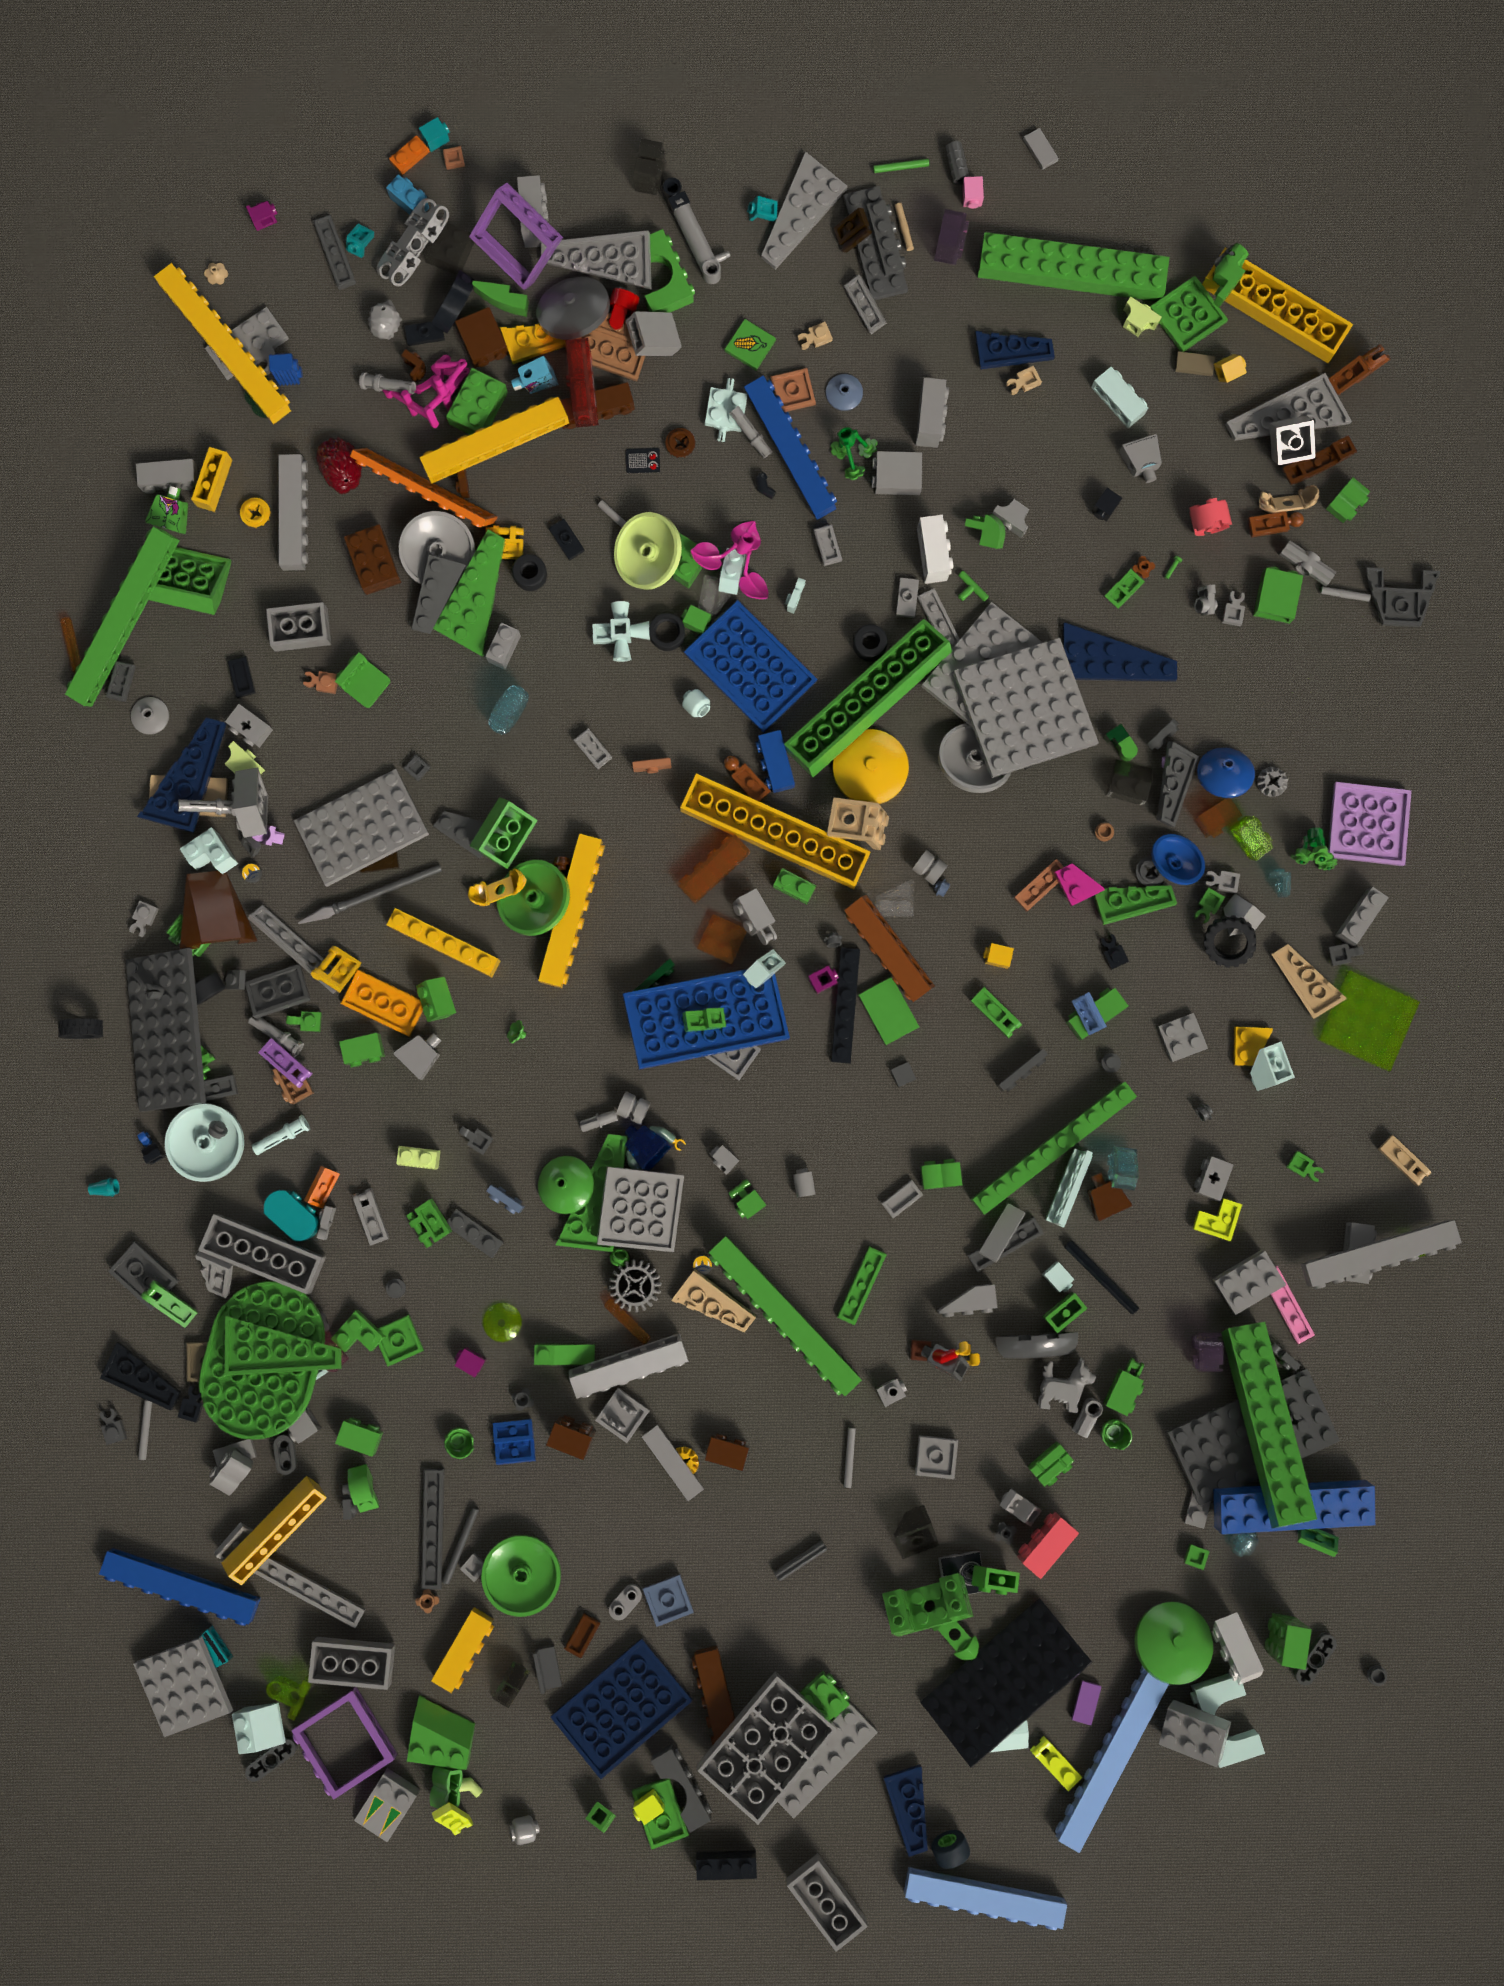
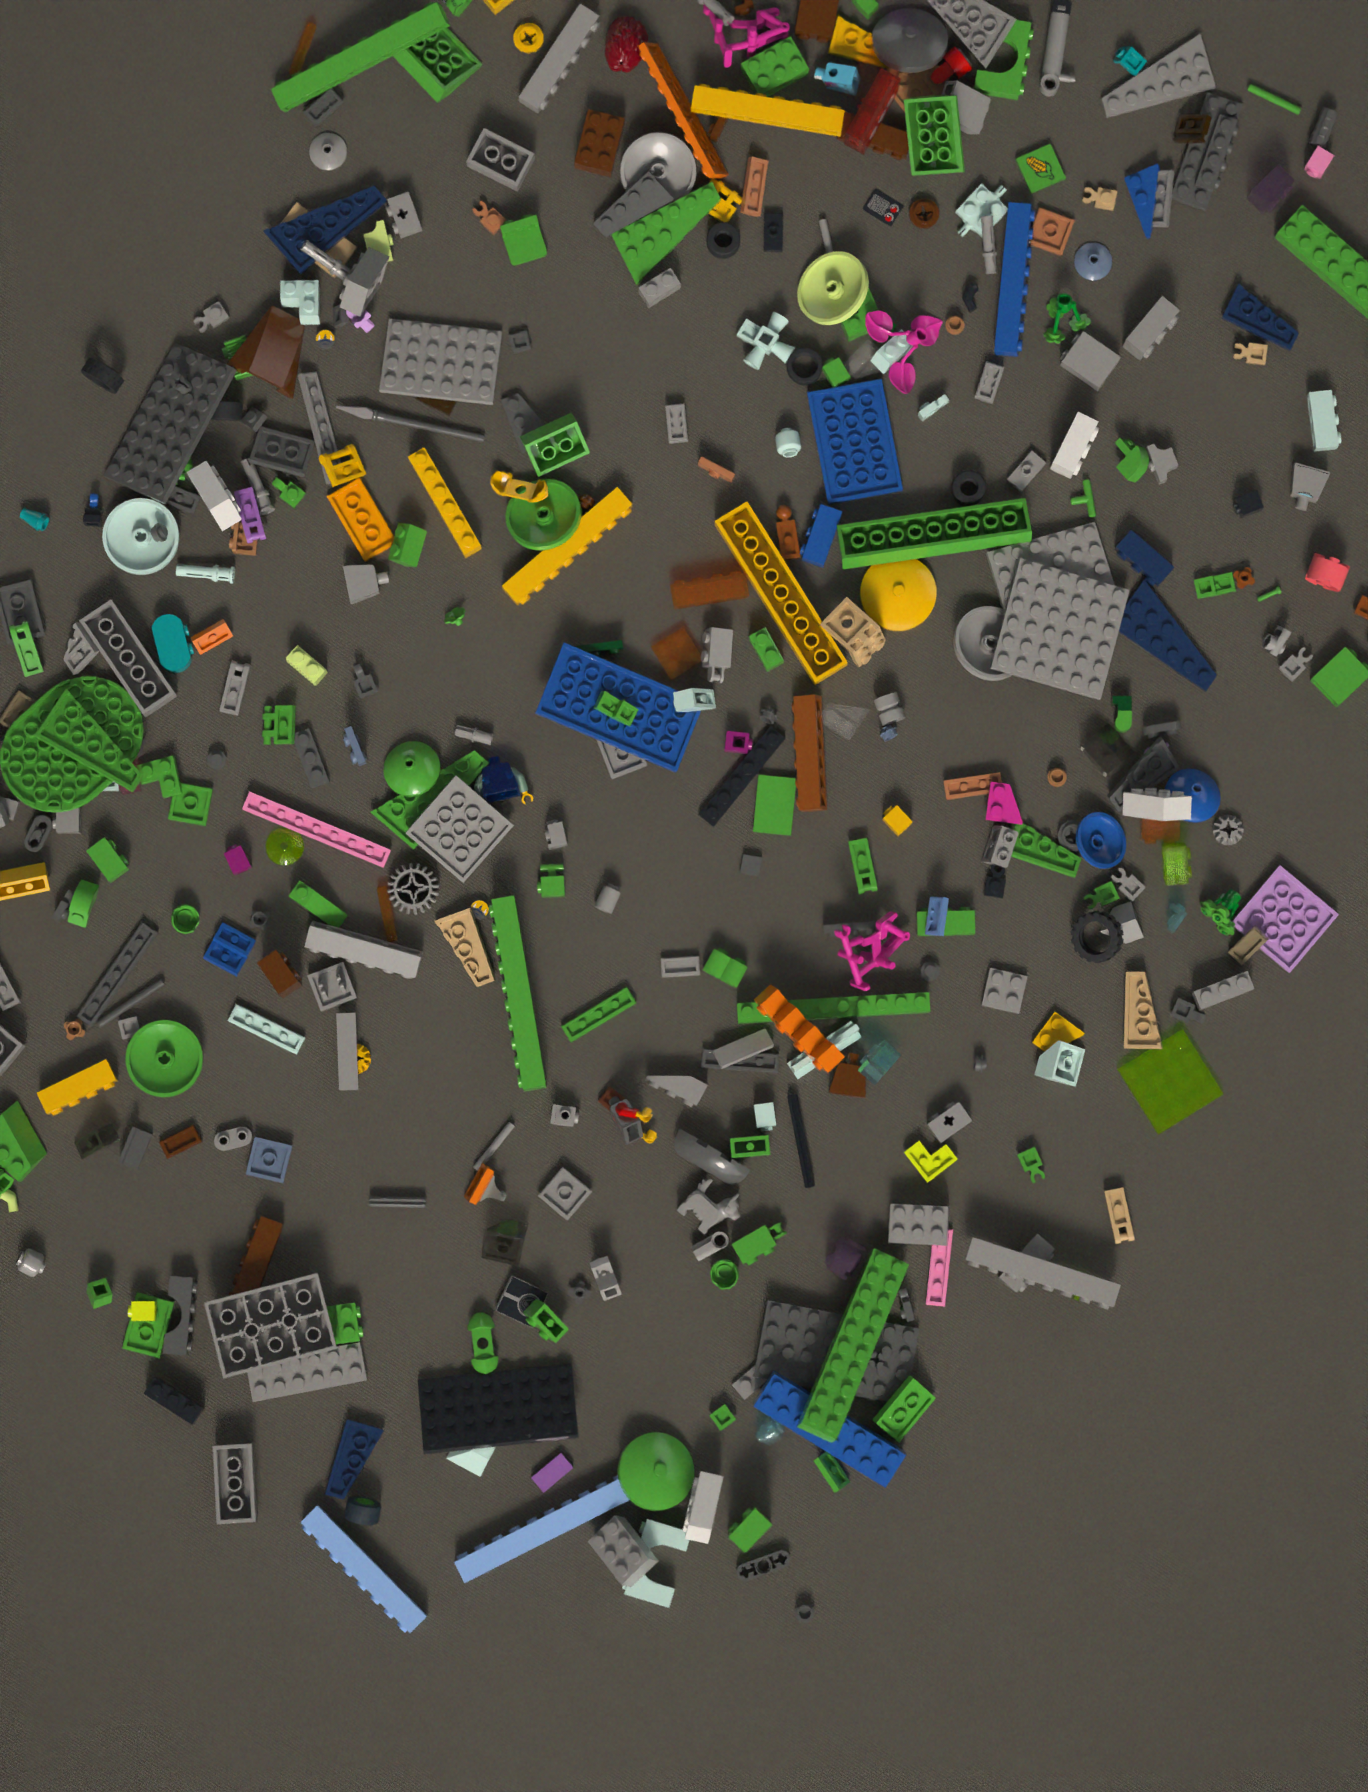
camera: 35 degrees right, 0 degrees up
black tile [228,656,256,698] -> none
light grey plate [317,1206,336,1240] -> none
bright green brick [339,1033,385,1068] -> none
clear light blue gear [488,685,529,735] -> none
dark blue plate [550,1638,693,1779] -> none
bright green plate [610,1249,629,1267] -> none
light grey wheel [616,1092,651,1125] -> none
reddish brown brick [705,1433,749,1471] -> none
bright green plate [882,1573,974,1637] -> none
tan piece [895,203,914,251] -> none
light grey tile [917,588,960,649] -> none
coral brick [1017,1512,1079,1579] -> none
bright green brick [1027,1441,1074,1487] -> none
neon yellow plate [1030,1736,1083,1792] -> none
none -> white brick [187,461,242,531]
none -> light aqua tile [228,1004,305,1055]
none -> bright pink plate [242,792,391,868]
none -> orange piece [464,1163,506,1205]
none -> nougat plate [740,157,768,217]
none -> orange brick [754,984,844,1073]
none -> dark pink piece [835,911,910,991]
none -> bright green plate [873,1375,936,1442]
none -> bright green slope [904,95,965,175]
none -> medium nougat plate [945,316,964,335]
none -> light grey bracket [981,826,1018,868]
none -> dark blue brick [1115,530,1174,587]
none -> white brick [1123,788,1192,821]
none -> blue wing [1124,164,1160,239]
none -> dark tan tile [1228,925,1269,965]

